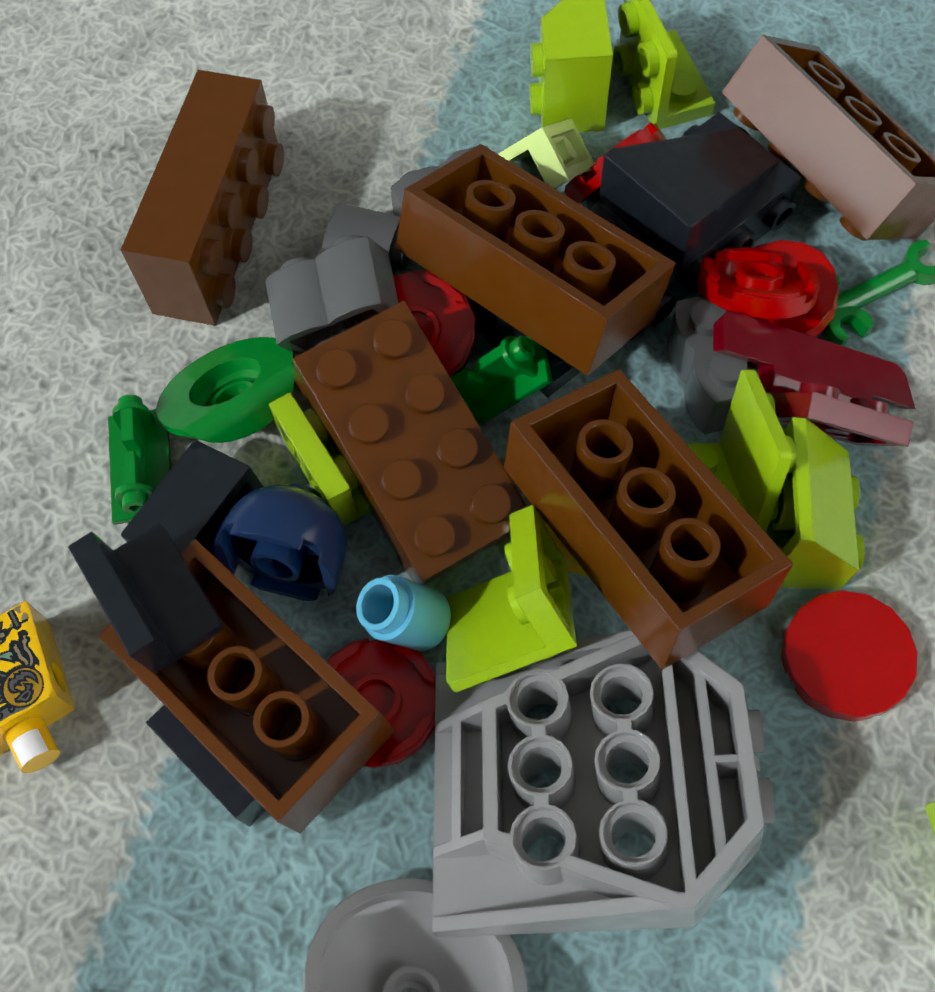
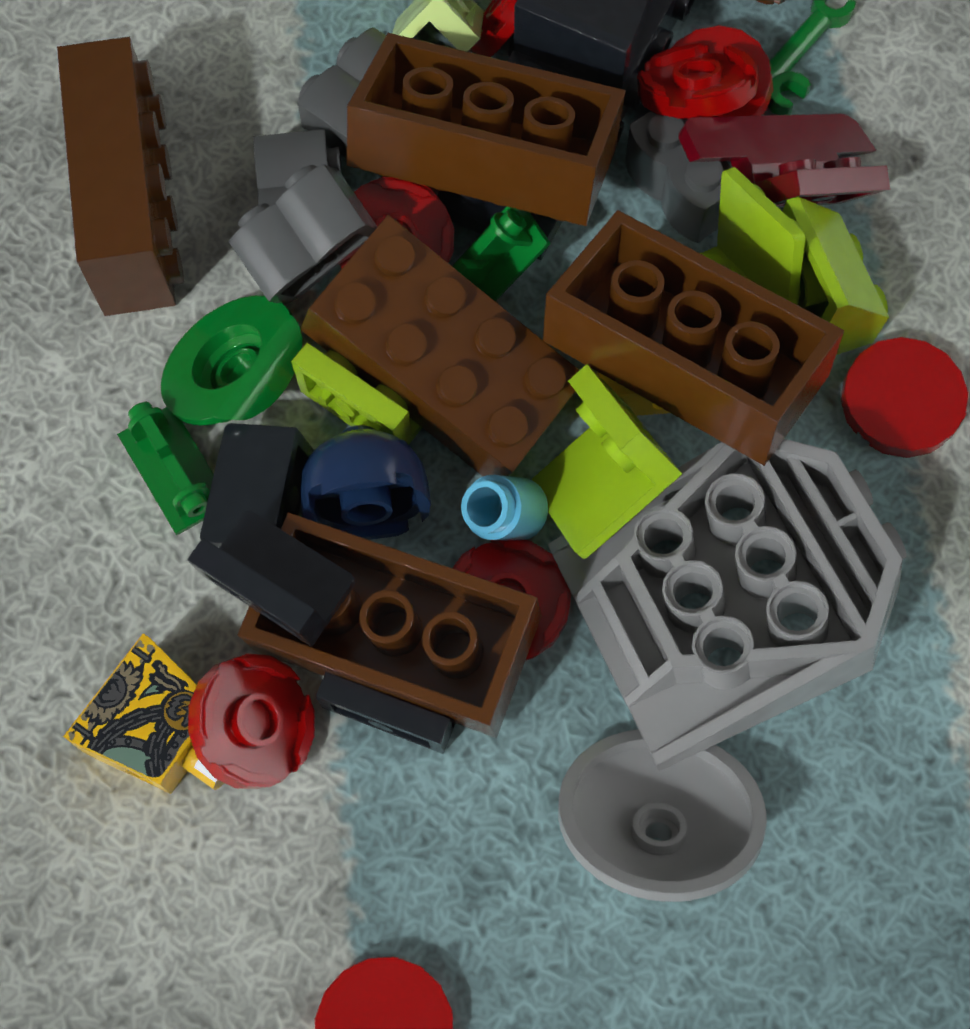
camera: 25 degrees left, 5 degrees up
none -> red tile [188,653,315,789]

